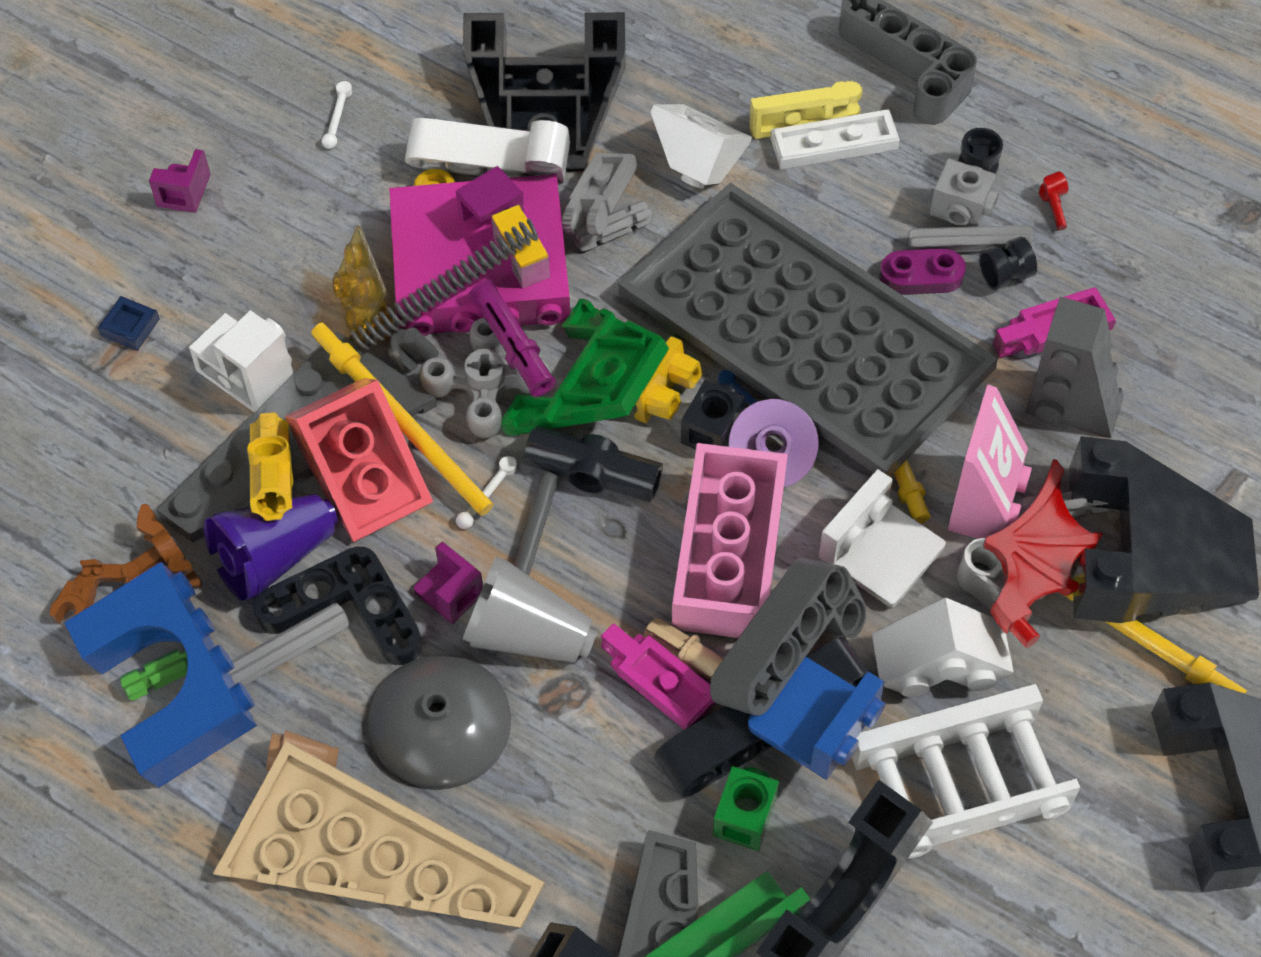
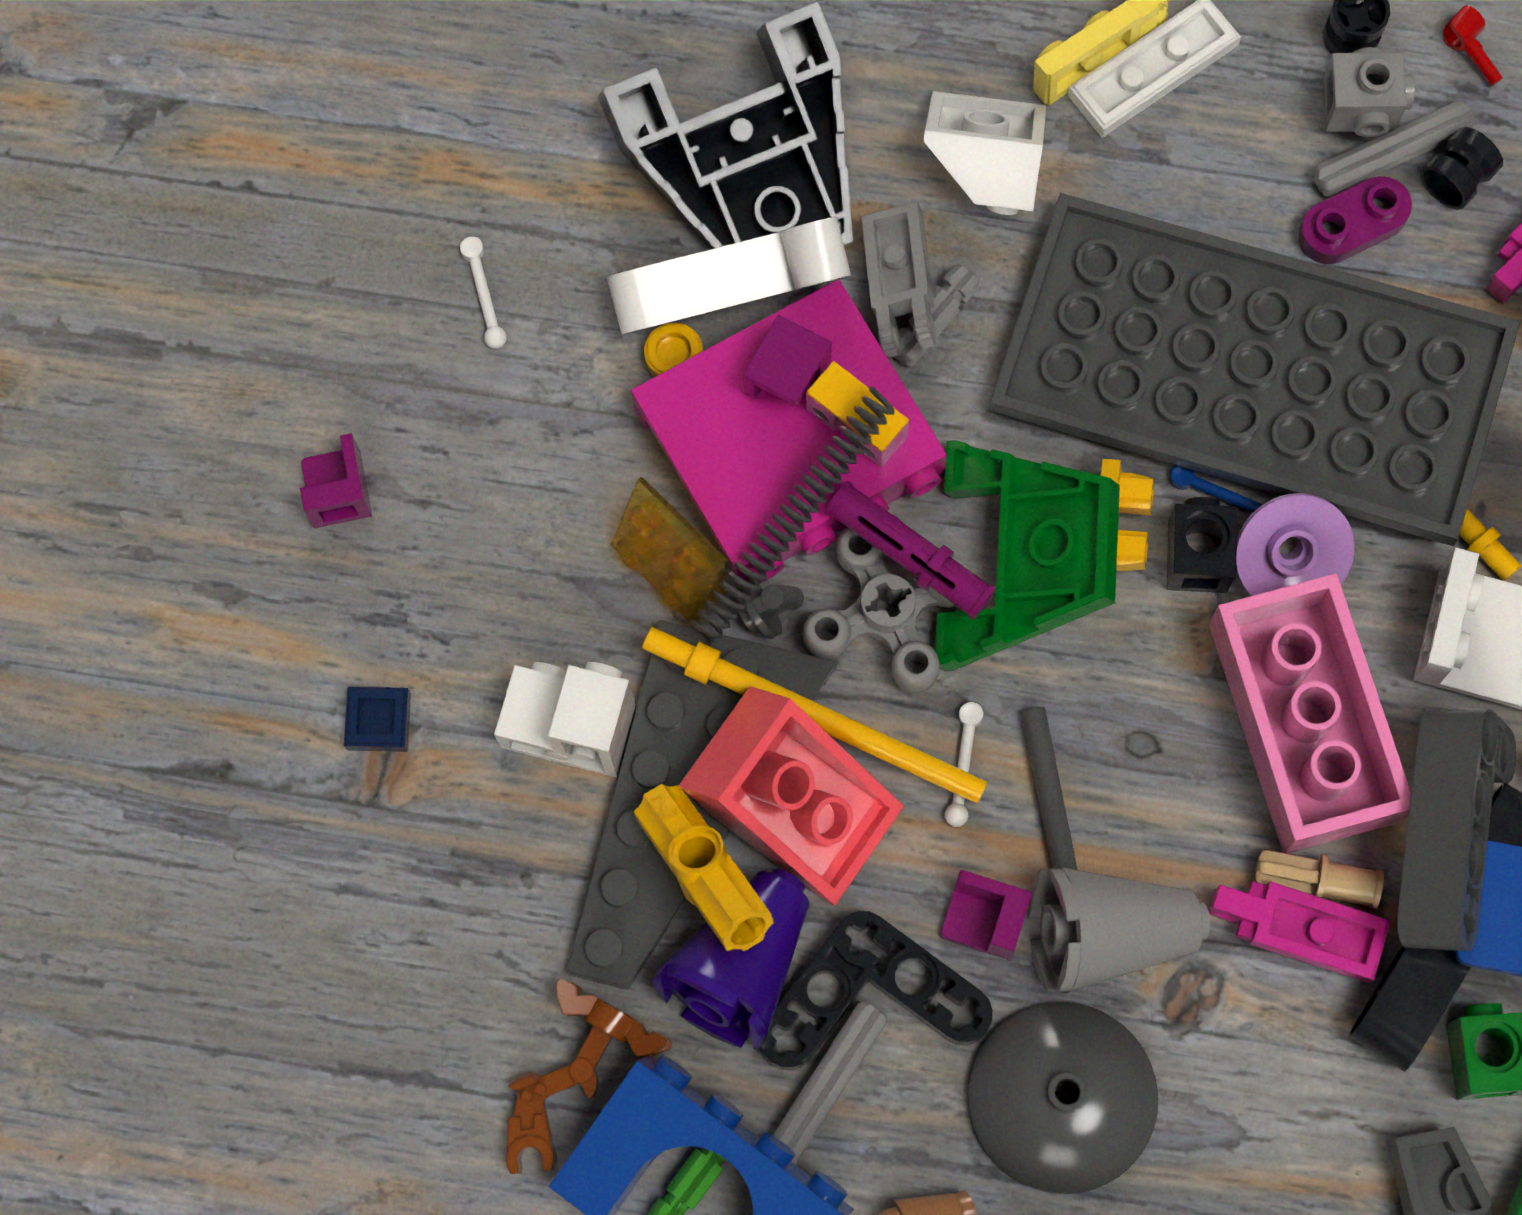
camera: 20 degrees left, 15 degrees up
black piece [523,426,663,502] -> none

